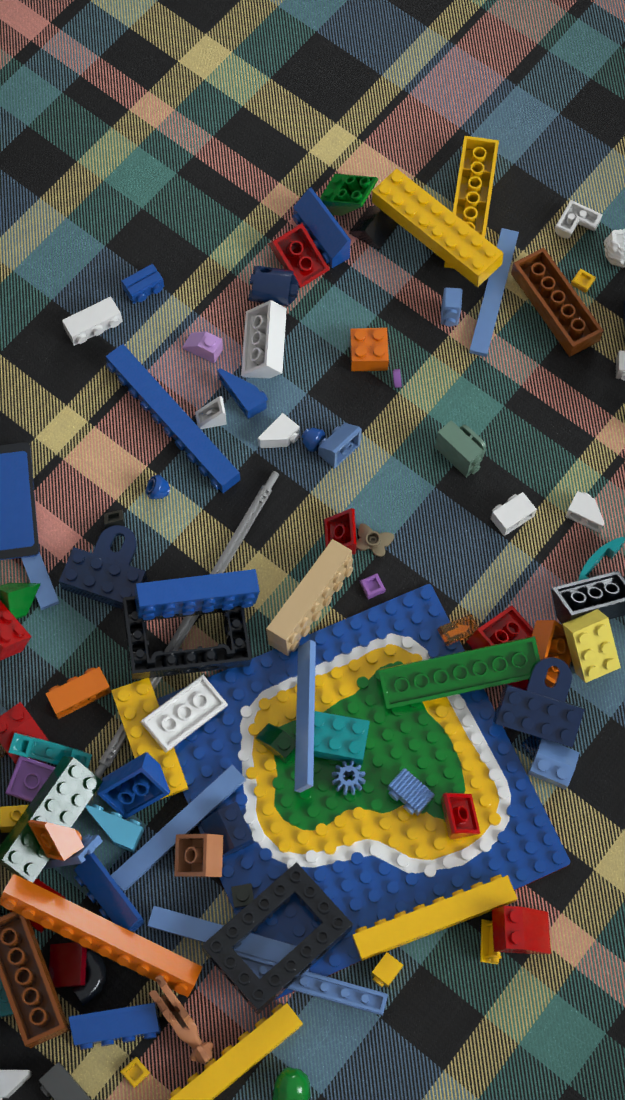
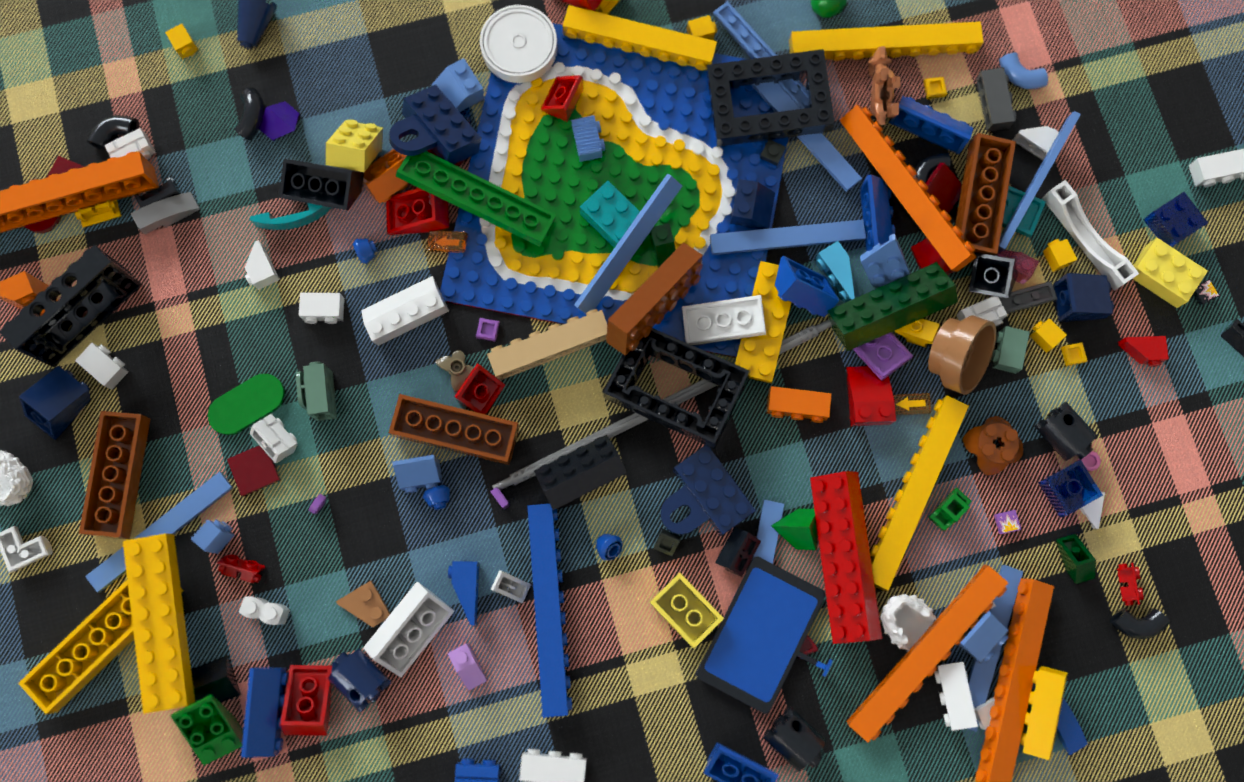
camera: 145 degrees left, 10 degrees up
teal slope [8,732,92,768] -> none
slope [28,820,84,861] -> none
blue brick [135,569,260,620] -> none
nougat brick [174,834,223,877] -> none
white slope [258,413,300,448] -> none
medium blue gear [332,761,366,795] -> none
orange brick [350,328,389,371] -> none
yellow tile [571,268,596,293] -> none
none -> green tile [208,374,285,435]
none -> red hinge [217,555,265,584]
none -> dark red tile [227,445,281,497]
none -> white brick [239,597,290,625]
none -> white brick [250,414,297,463]
none -> medium nougat wing [336,581,391,627]
none -> blue cone [353,238,378,264]
none -> white slope [361,276,449,346]
none -> dark orange brick [388,394,520,465]
none -> white brick [480,5,557,83]
none -> medium lavender tile [490,488,510,510]
none -> black brick [534,435,627,510]
none -> dark orange brick [606,242,703,356]
none -> light yellow brick [649,573,724,648]
none -> black hinge [715,527,761,577]

